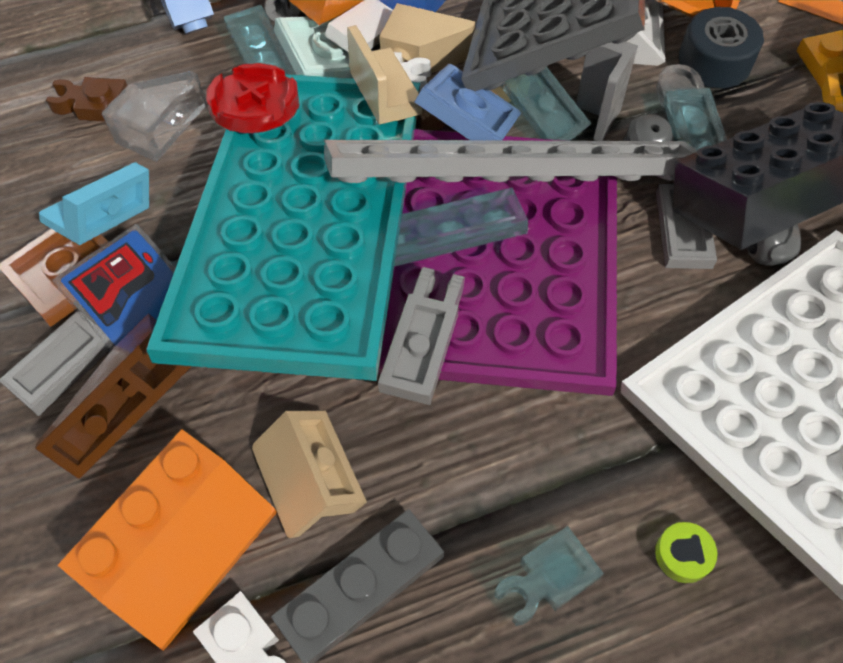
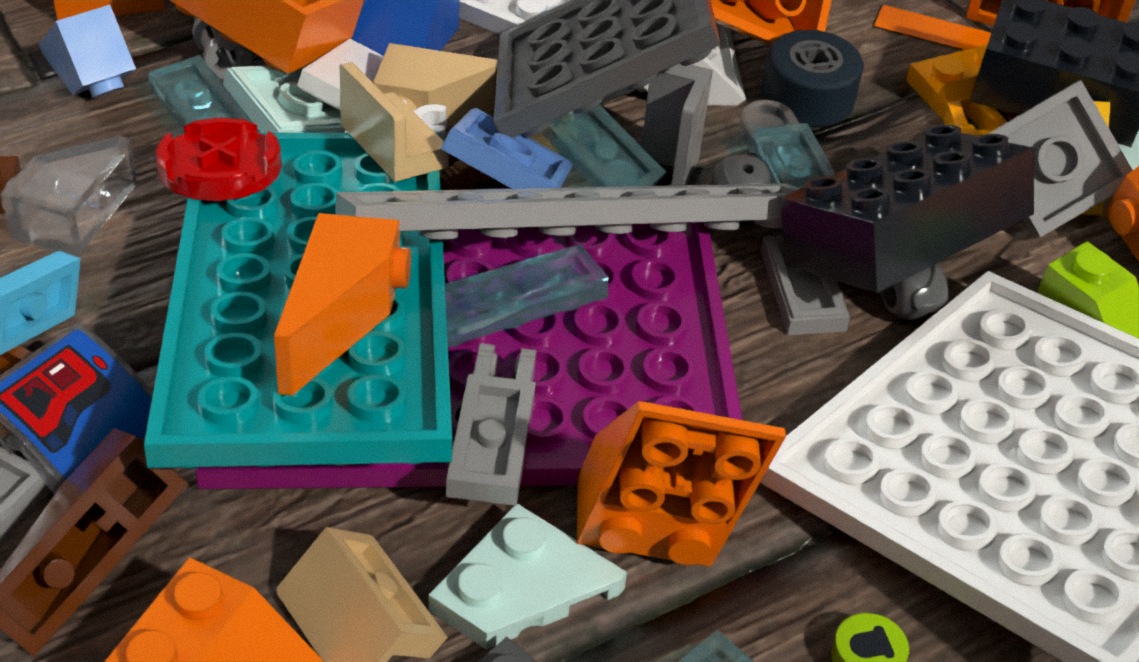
camera: 15 degrees left, 15 degrees down
none -> orange slope [274,213,411,396]
none -> light aqua wing [429,504,627,649]
none -> orange slope [577,401,786,567]

